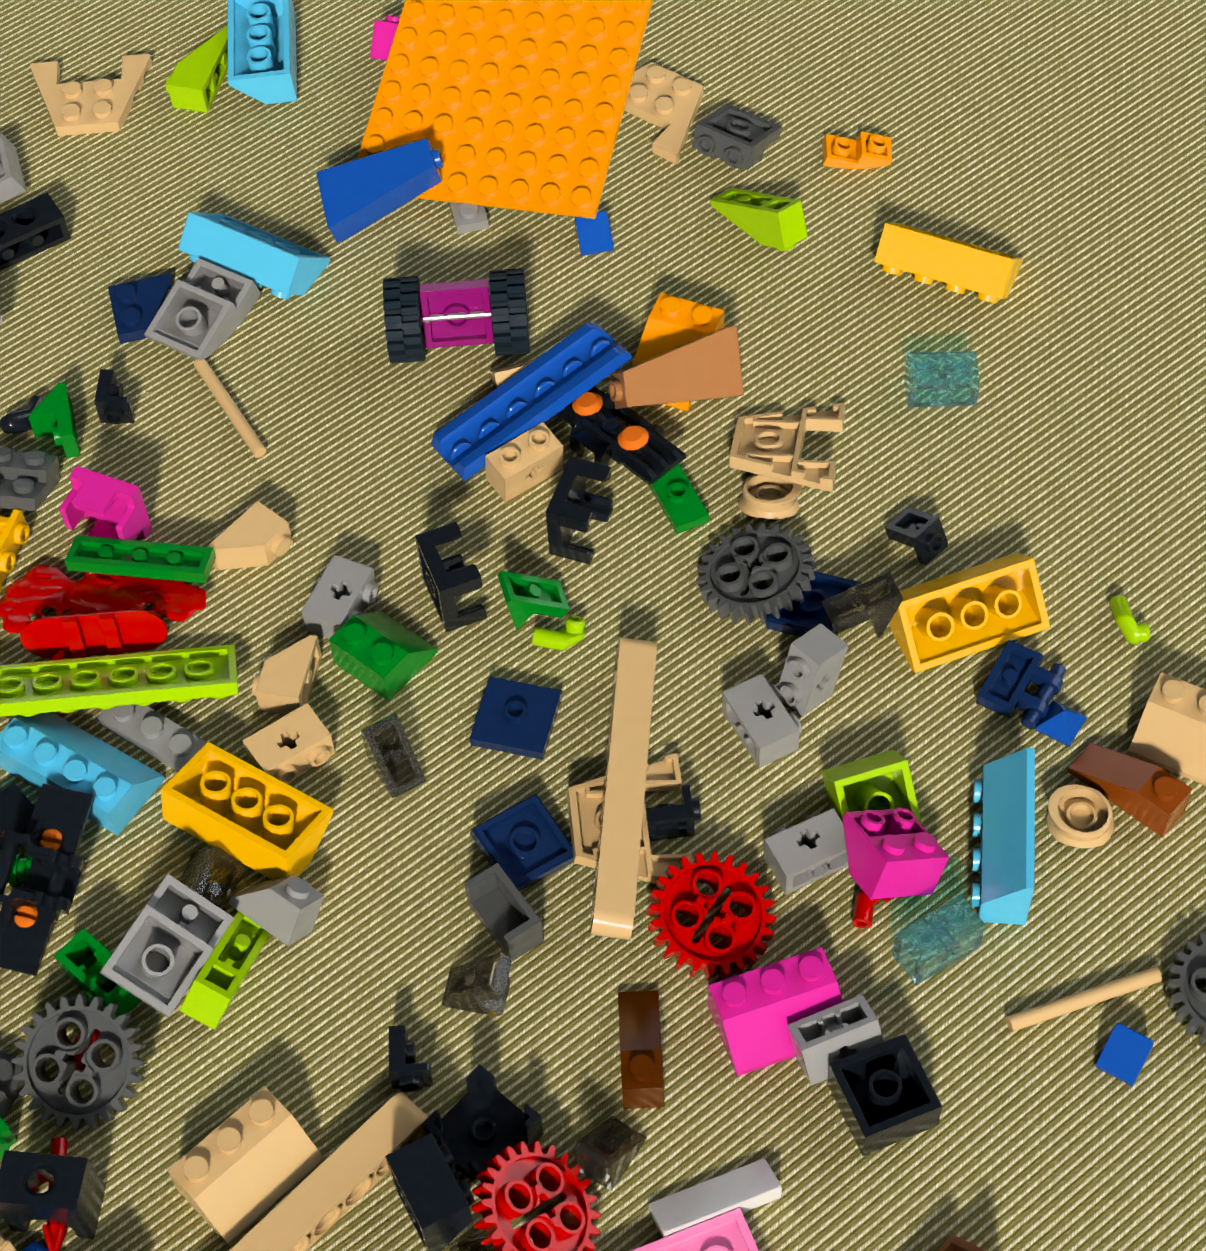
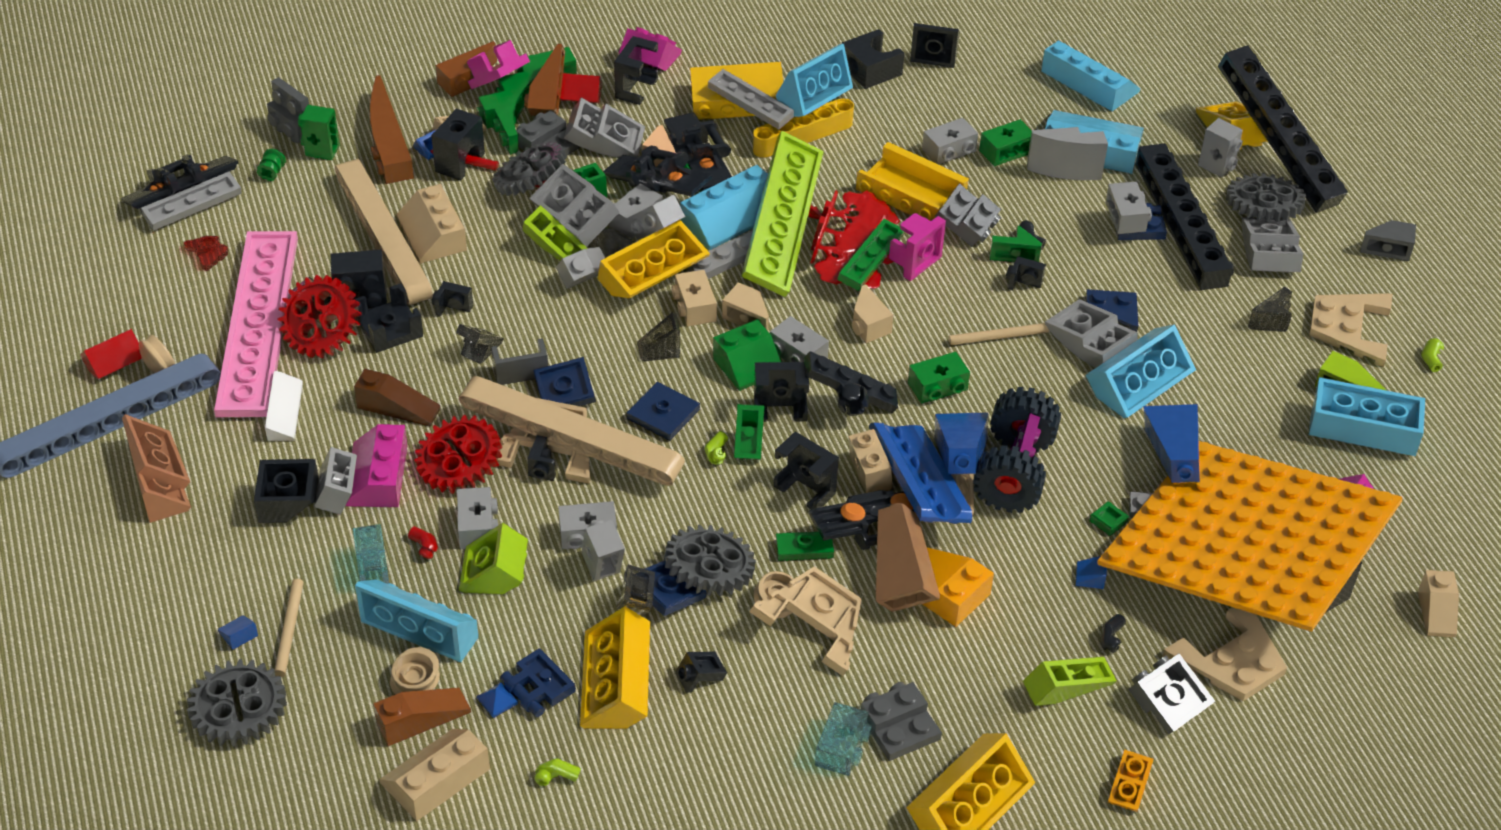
camera: 105 degrees right, 10 degrees down
clear smoke slope [574,1116,647,1191] -> none
dark pink slope [843,808,949,900] -> none
none -> light grey brick [610,184,663,239]
none -> light grey brick [627,195,685,240]
none -> black plate [804,351,898,416]
none -> dark grey plate [860,682,942,761]
none -> green brick [908,352,970,404]
none -> blue slope [934,412,989,474]
none -> green tile [1089,501,1129,536]
none -> black arm [1100,614,1126,653]
none -> clear smoke slope [1248,287,1292,332]
none -> lime arm [1421,338,1444,372]

